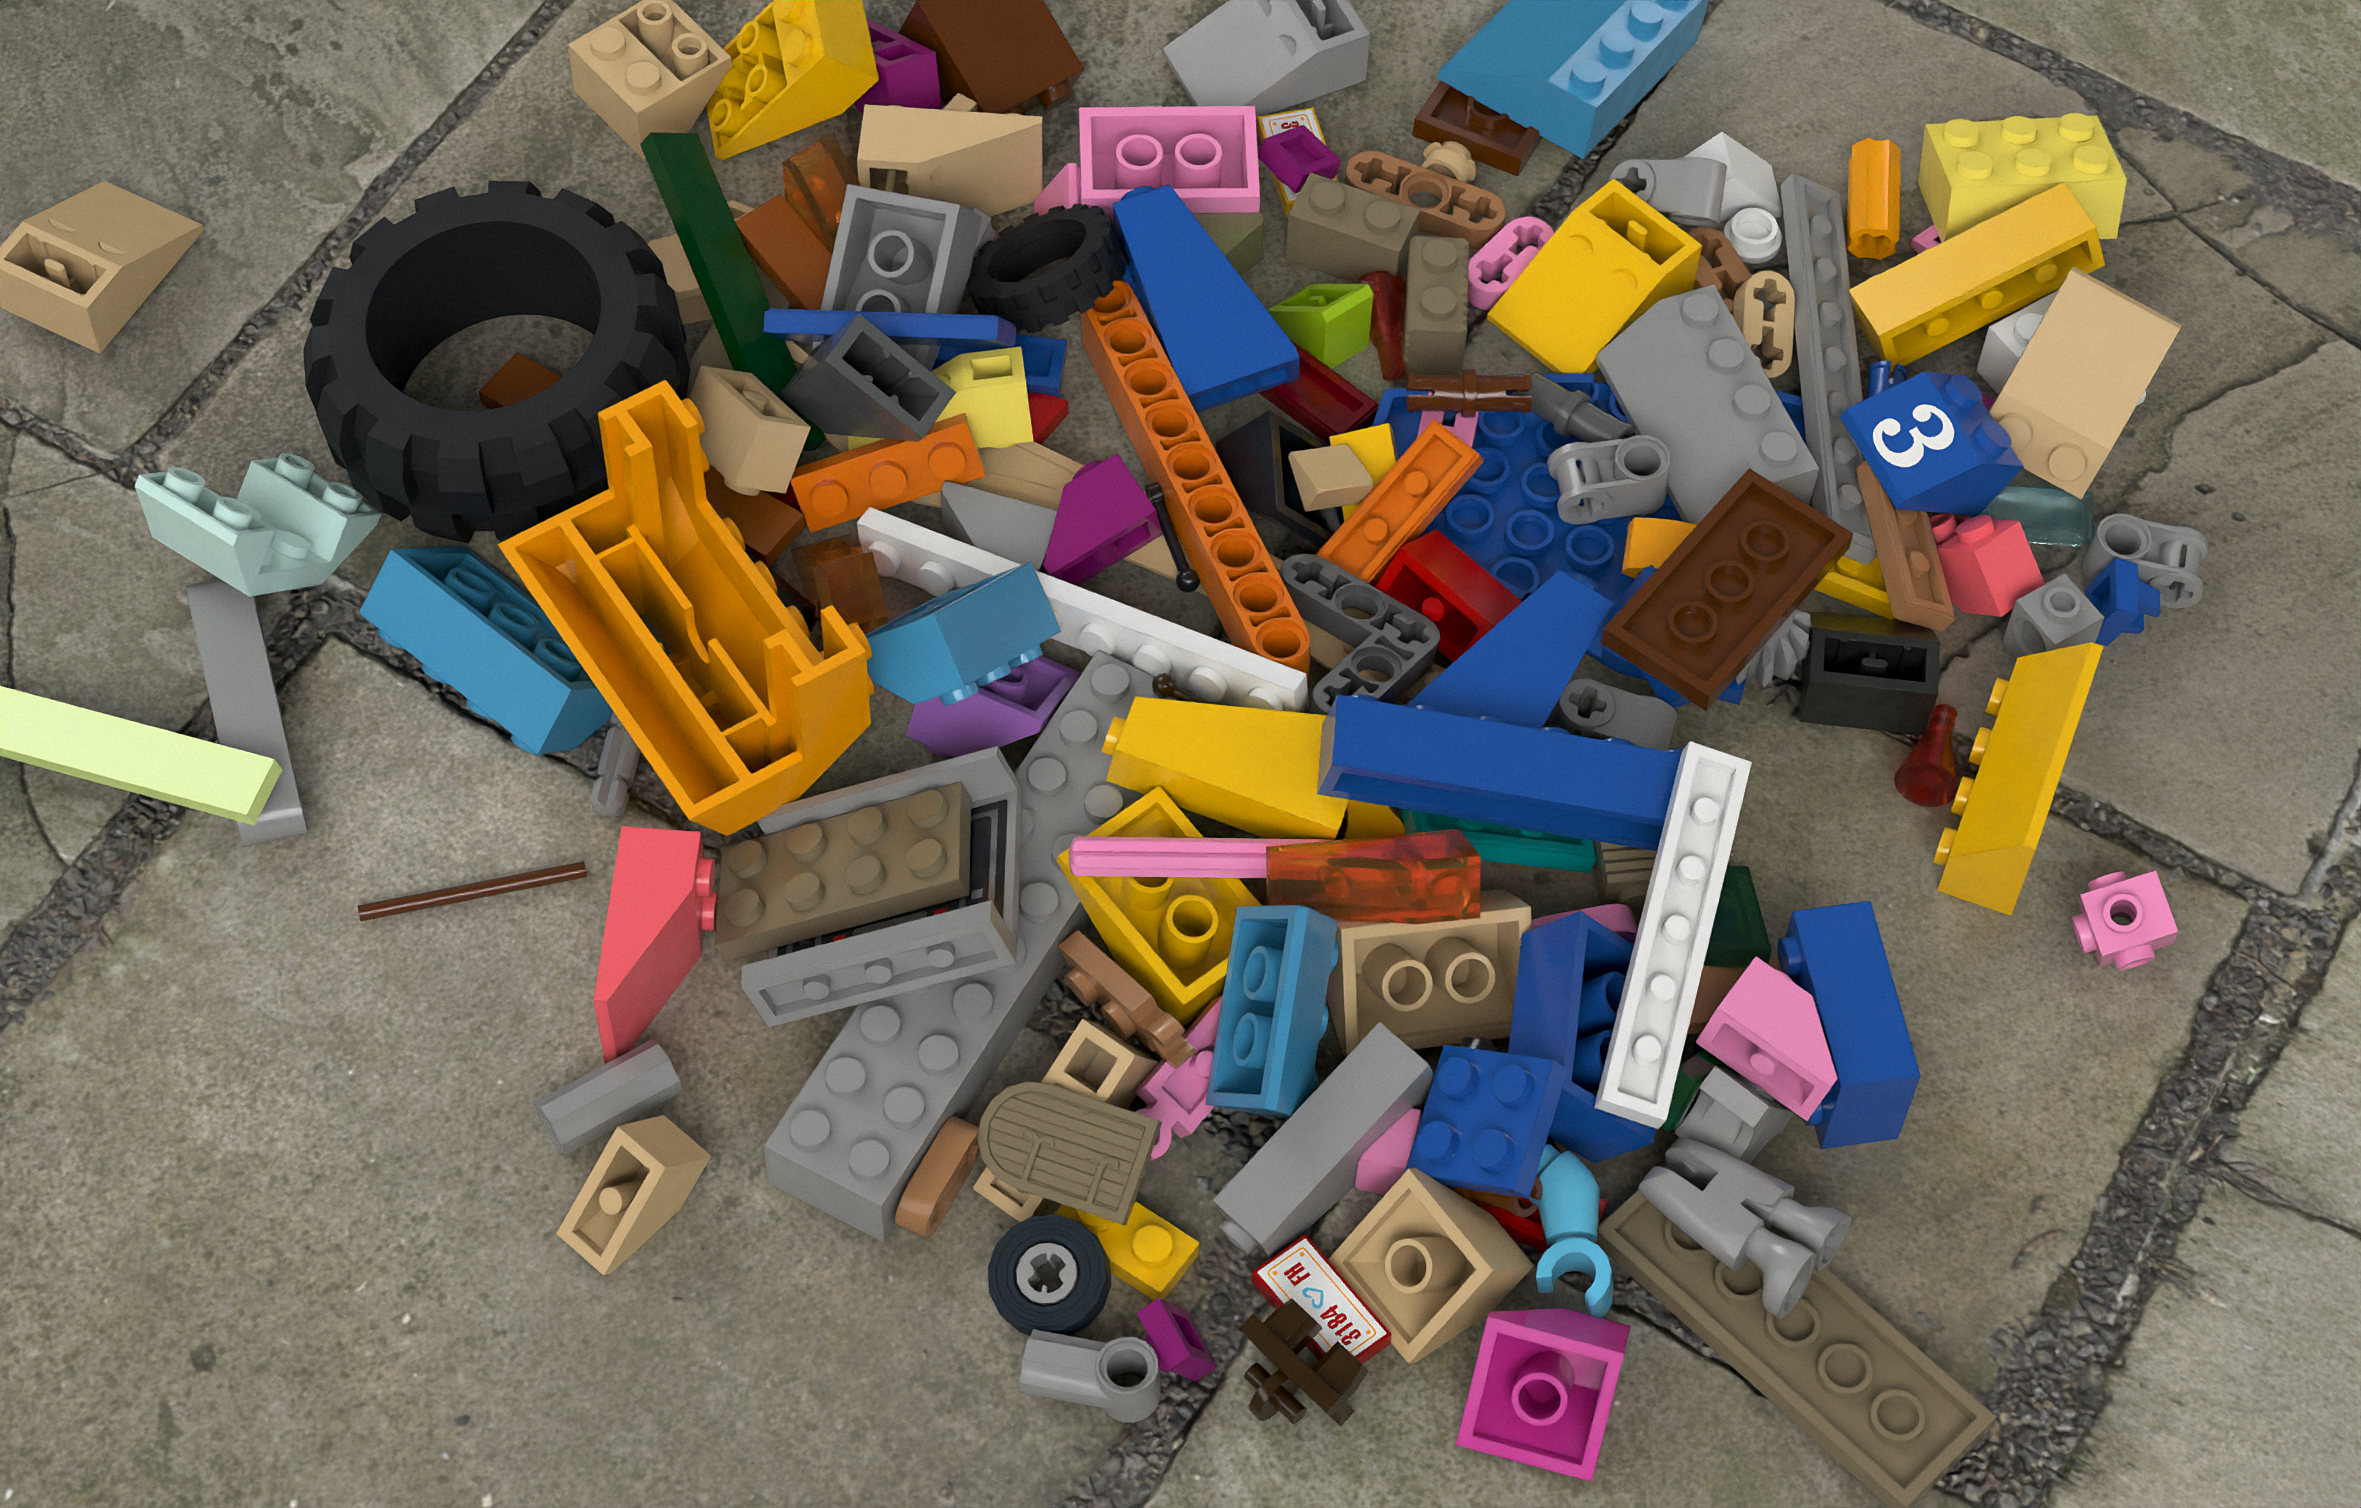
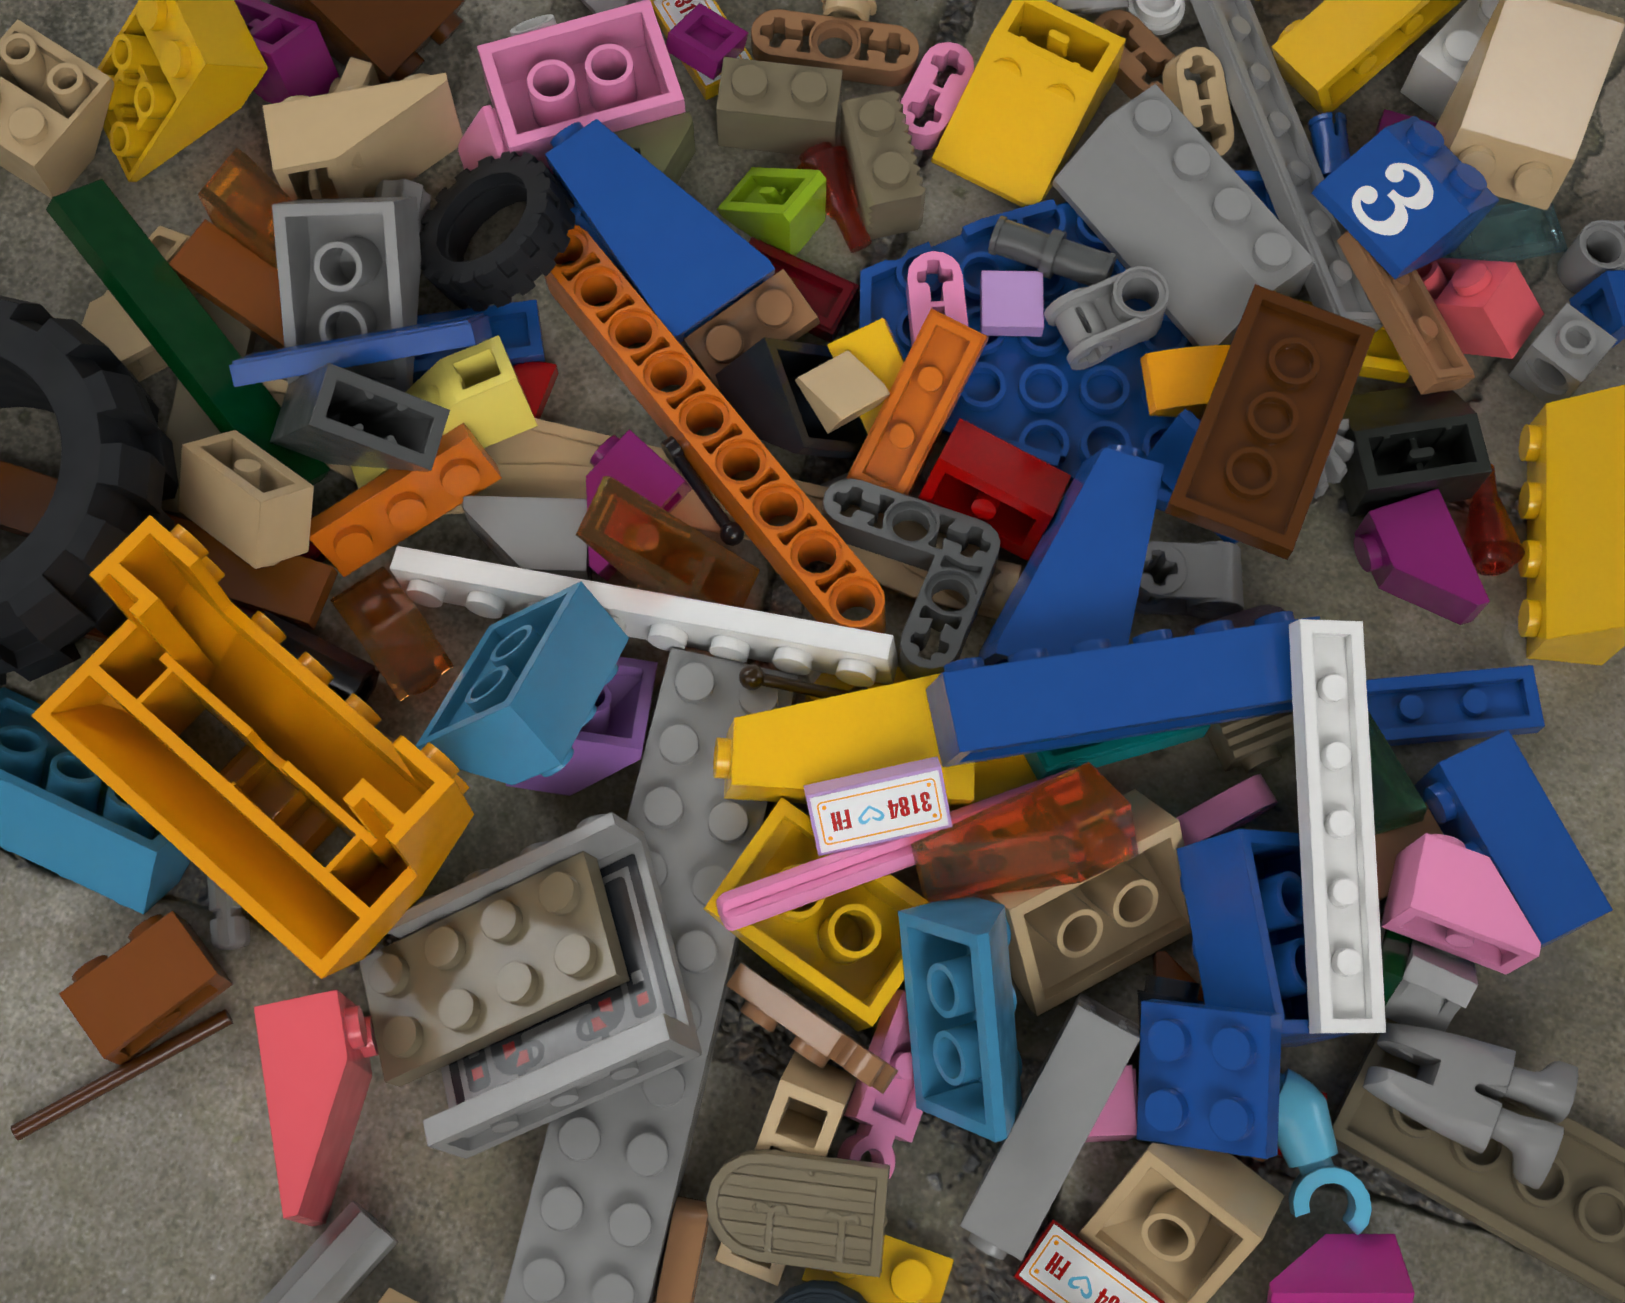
camera: 15 degrees left, 15 degrees up
reddish brown pin [1406,369,1532,418] -> none
none -> dark orange brick [59,911,233,1066]
none -> clear orange slope [576,476,760,608]
none -> medium nougat plate [684,269,820,392]
none -> tile [803,756,953,856]
none -> lavender tile [980,270,1044,337]
none -> magenta slope [1354,488,1490,625]
none -> blue plate [1366,665,1545,748]

